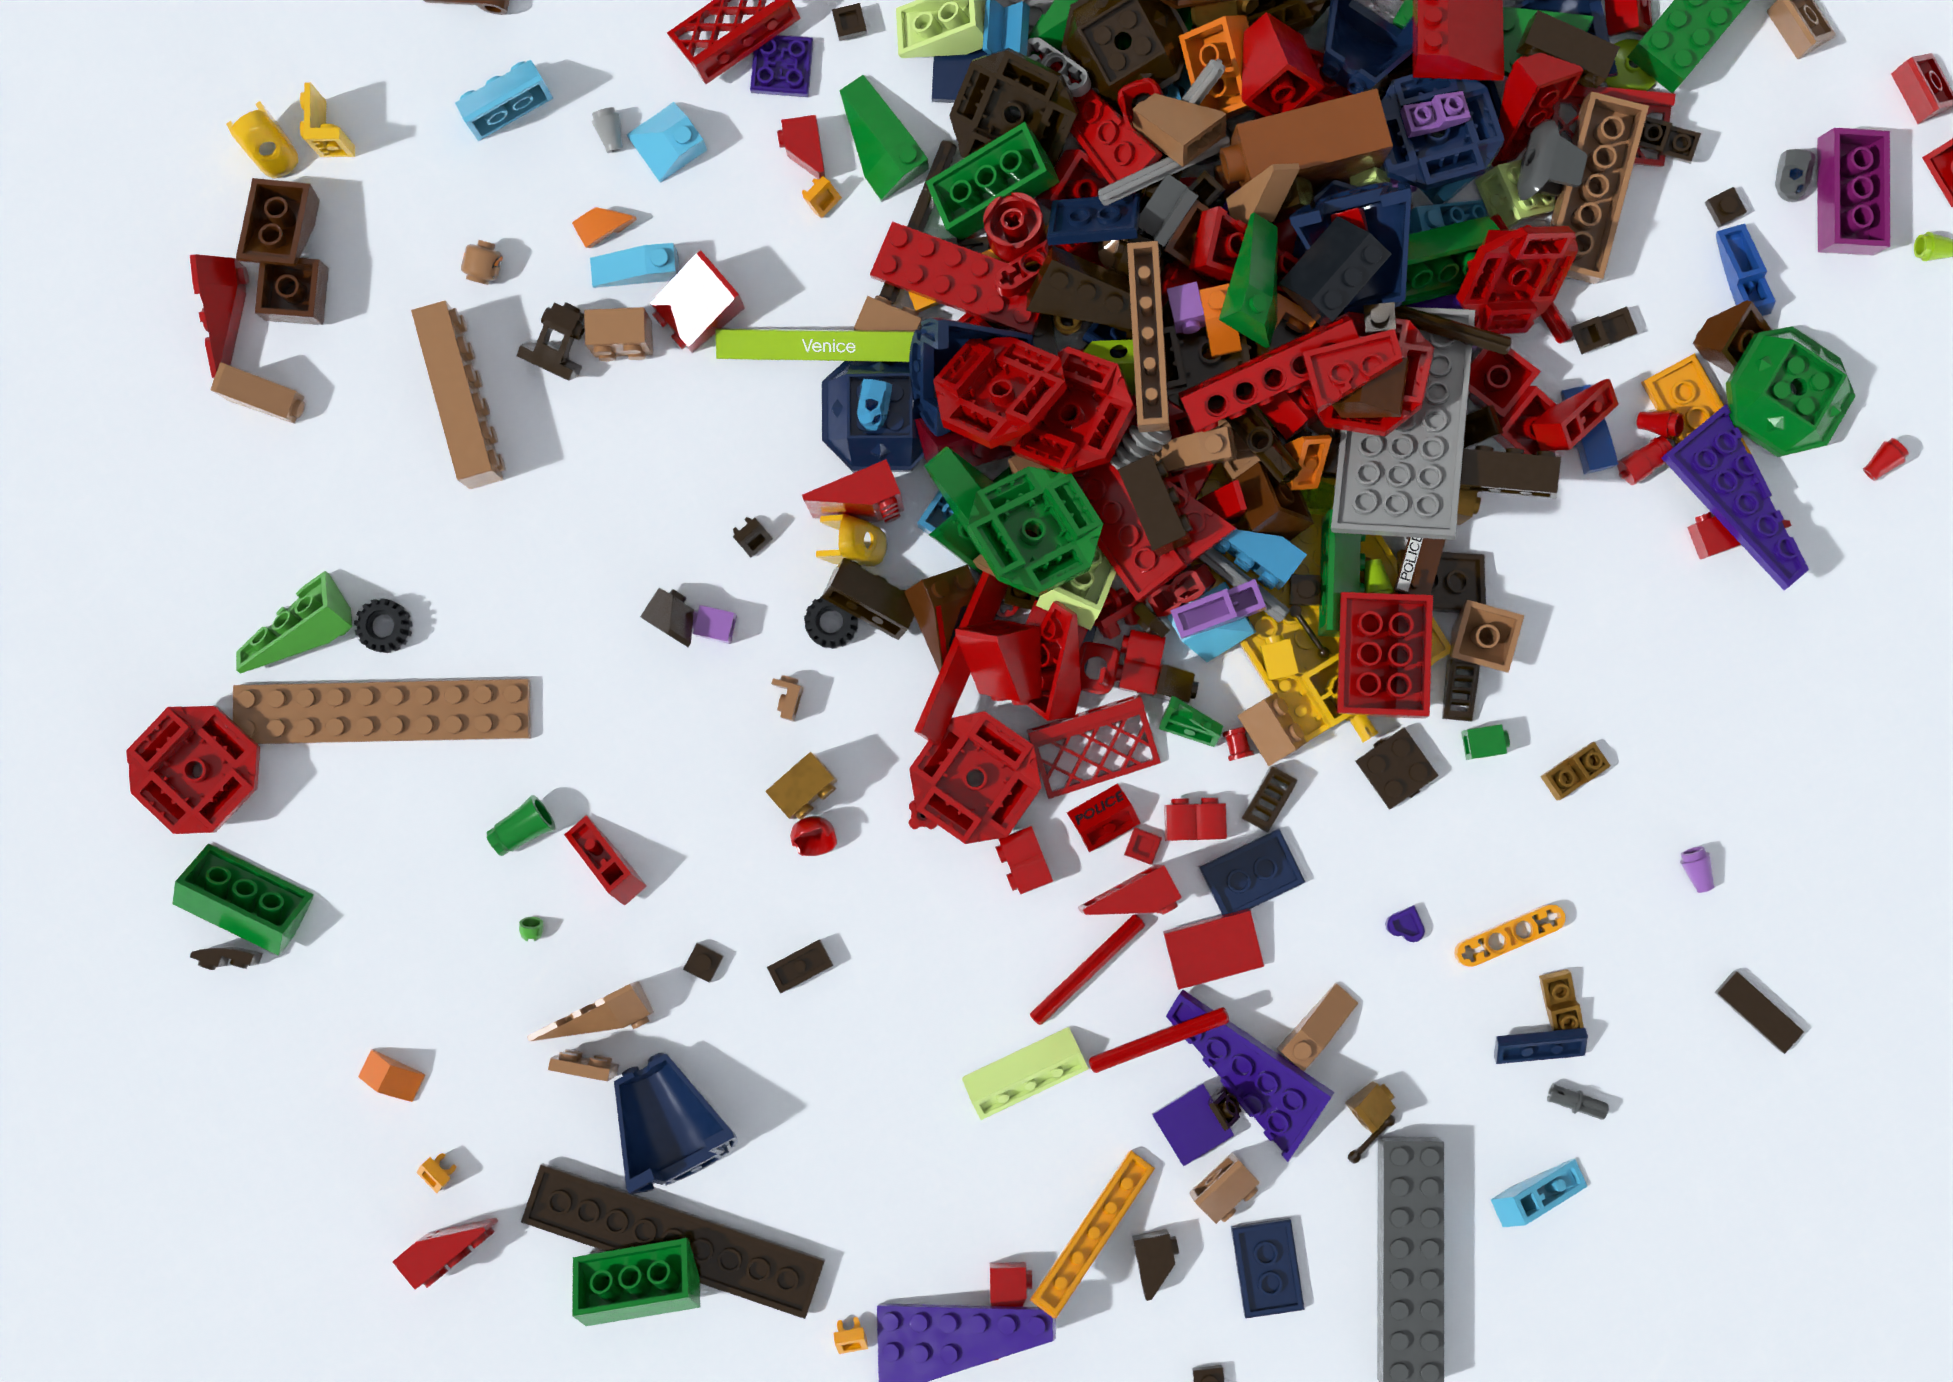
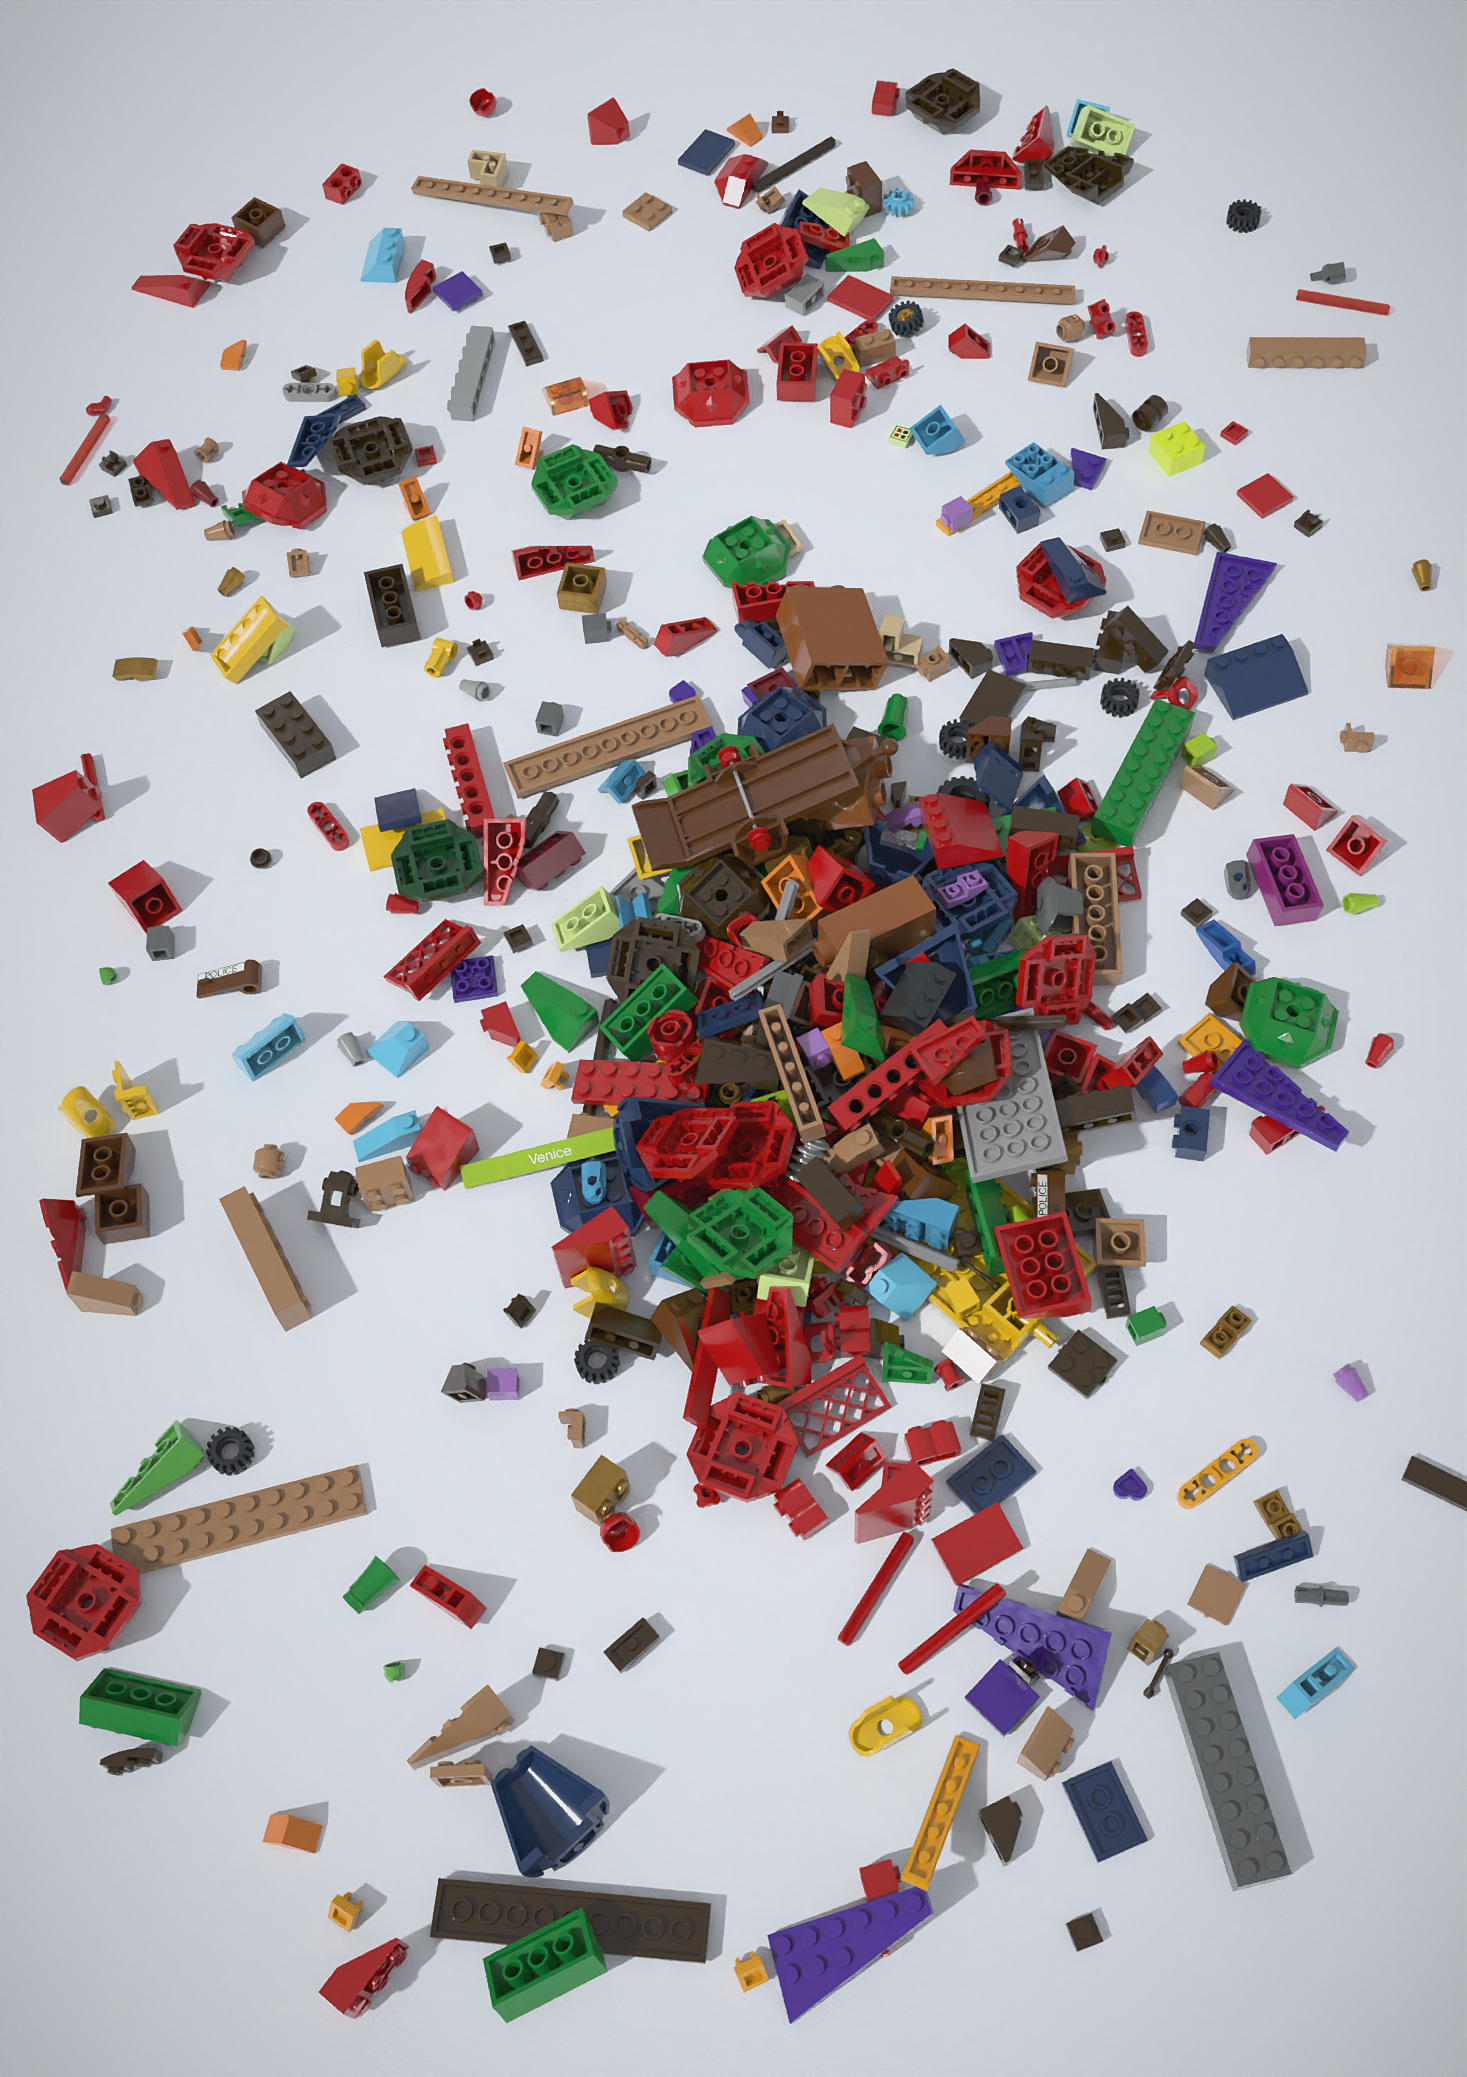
camera: 10 degrees left, 25 degrees down
yellowish green panel [962,1027,1089,1120] -> none
medium lavender slope [1170,579,1267,639] -> none
dark brown slope [1638,116,1701,164] -> none
none -> light orange tile [540,1061,570,1090]
none -> pearl gold cone [757,1385,795,1405]
none -> yellow piece [848,1695,923,1757]
none -> dark blue brick [1171,1106,1210,1162]
none -> medium nougat piece [1187,1564,1246,1626]

